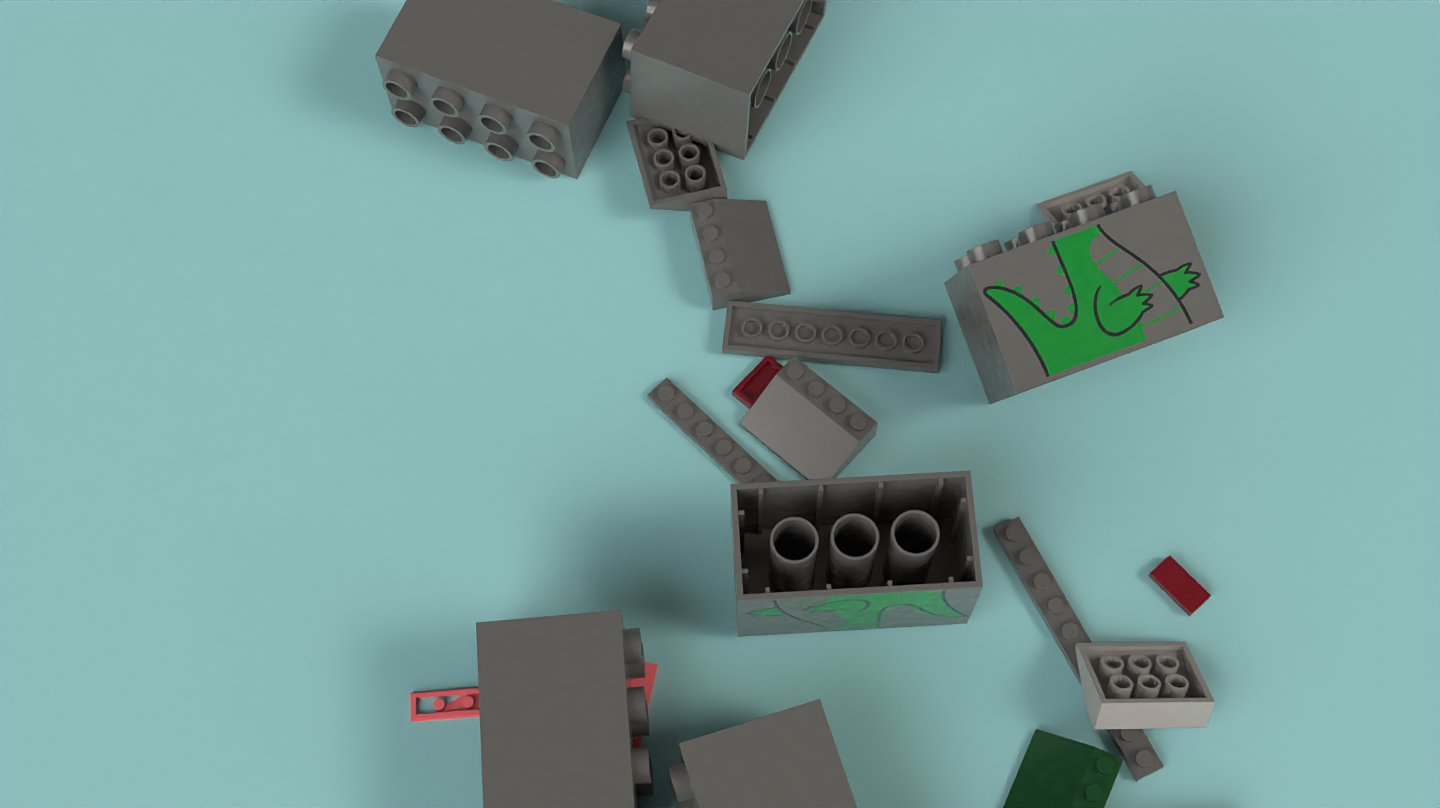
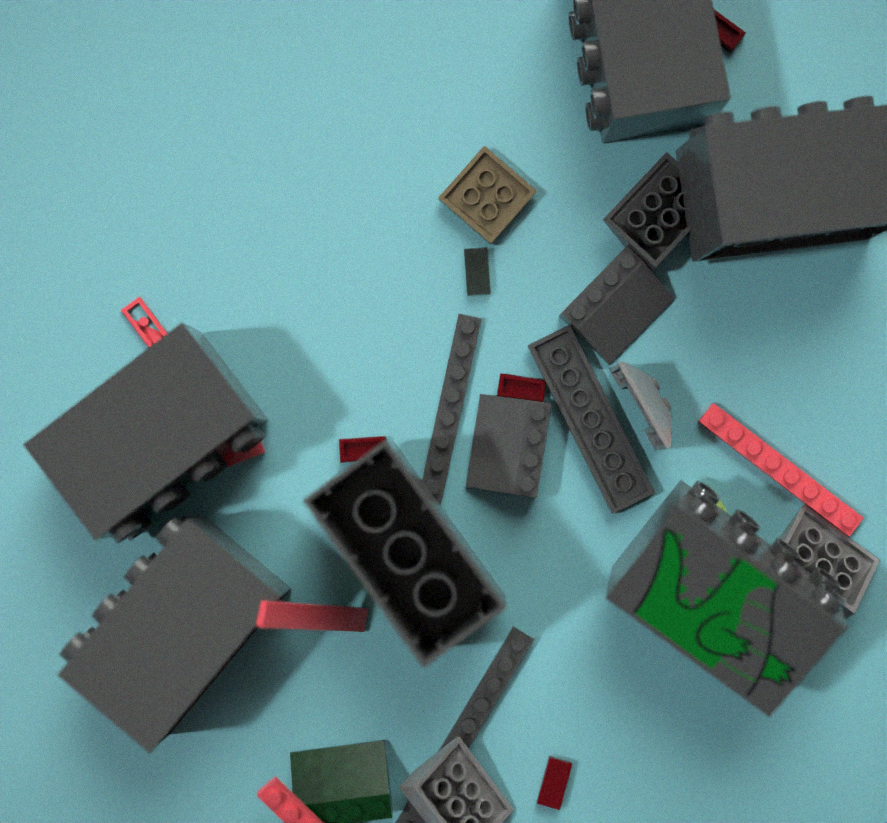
camera: 55 degrees right, 20 degrees up
none -> coral tile [256,601,369,632]
none -> dark red tile [339,436,386,463]
none -> dark tan plate [438,146,537,245]
none -> clear smoke tile [464,247,491,296]
none -> light grey slope [609,361,672,450]
none -> coral plate [698,403,863,537]

